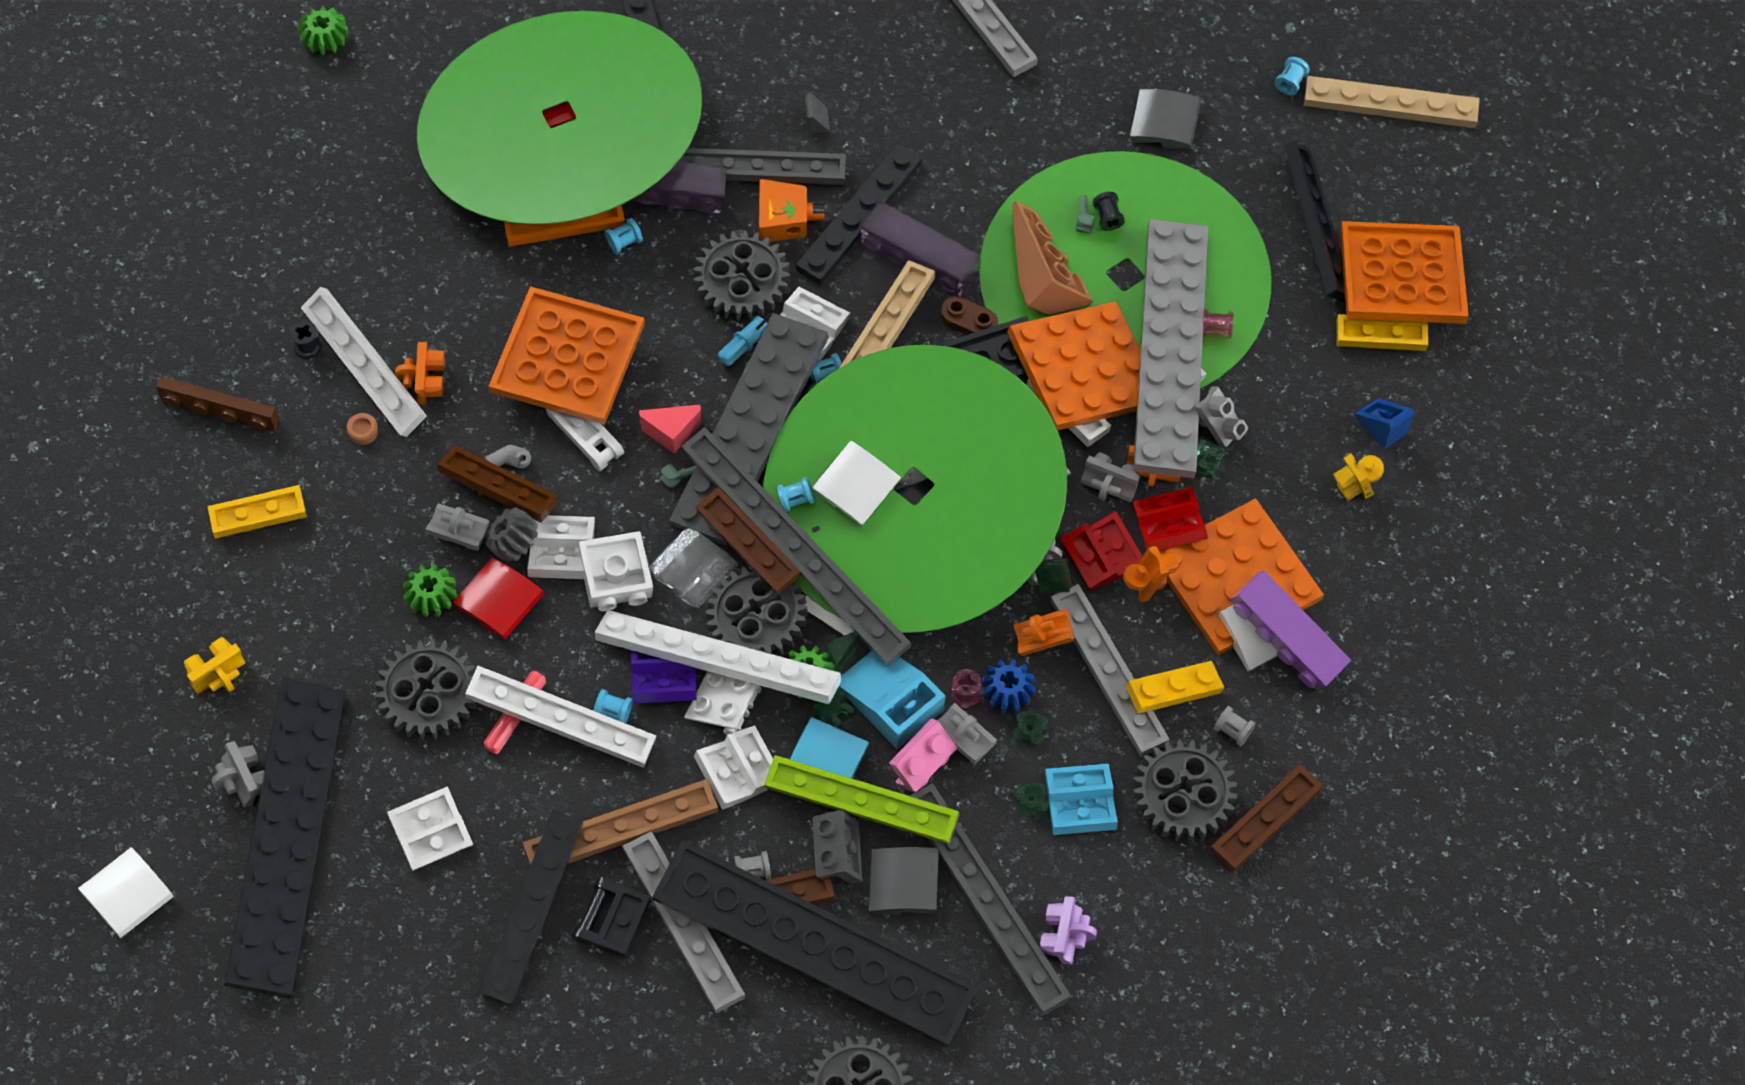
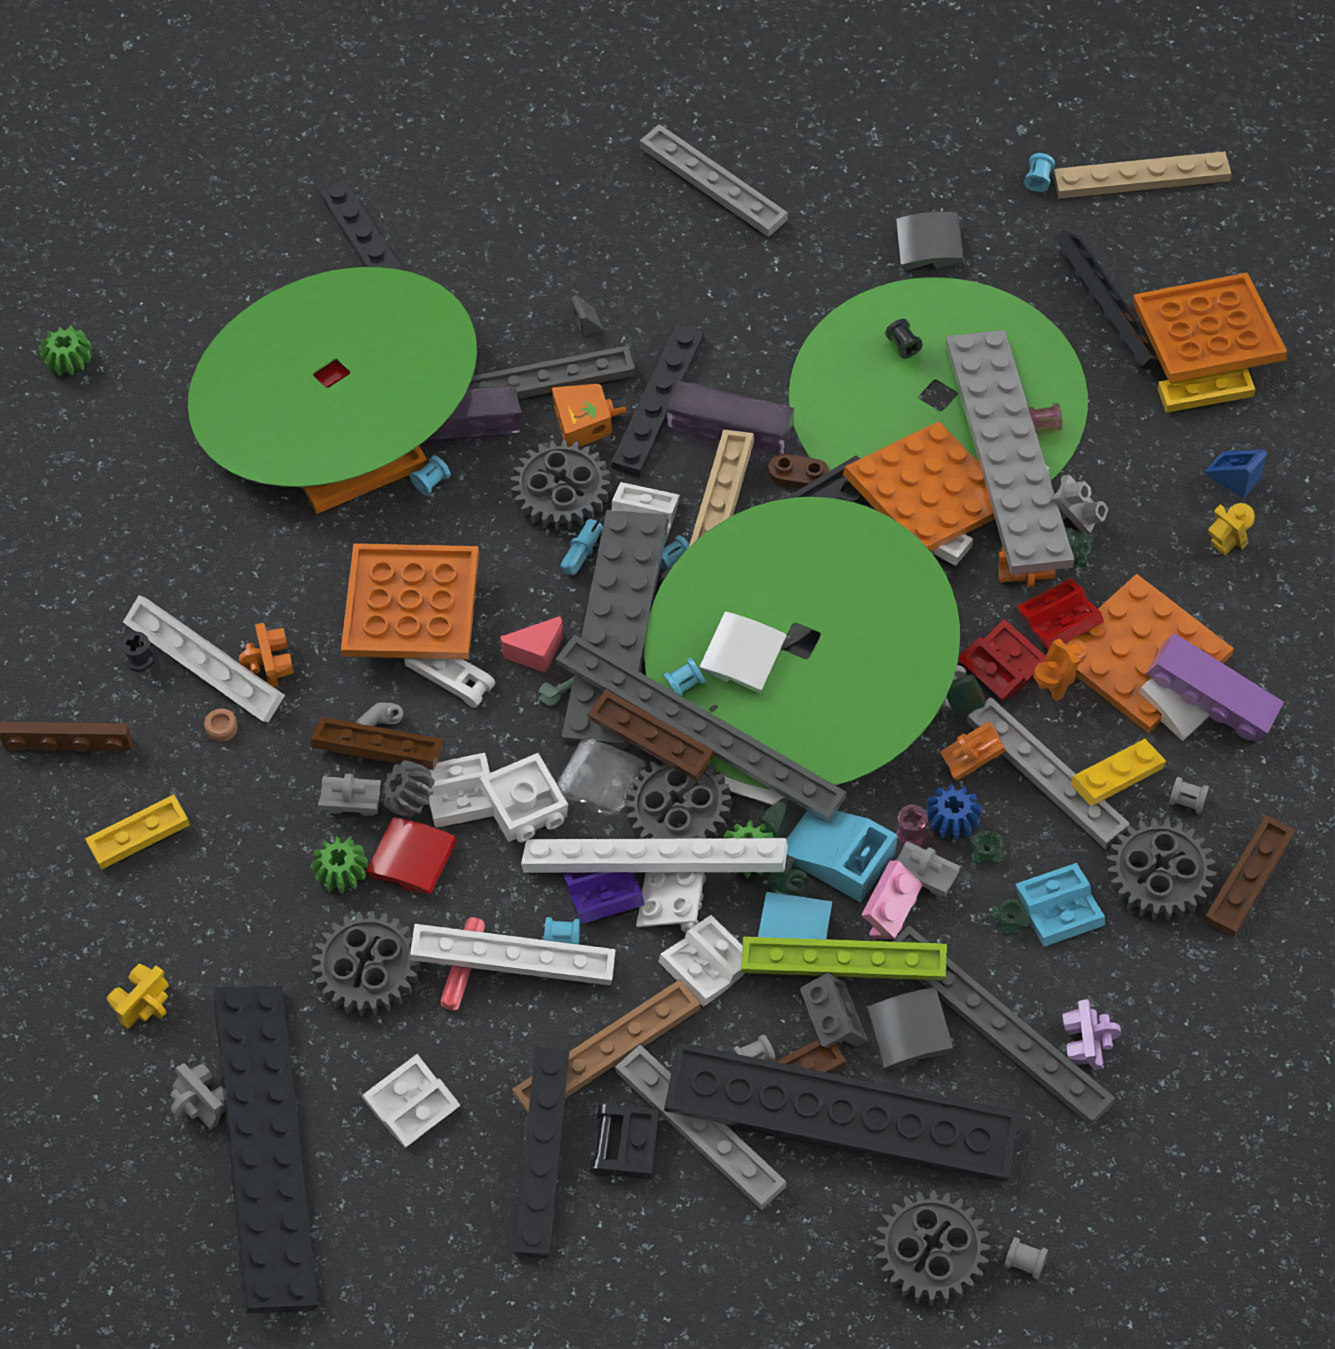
camera: 10 degrees left, 5 degrees down
white slope [78,847,174,938] -> none
nougat wedge [1012,201,1093,315] -> none
sand green hand [1076,195,1095,233] -> none
light grey hips [1080,452,1141,503] -> none

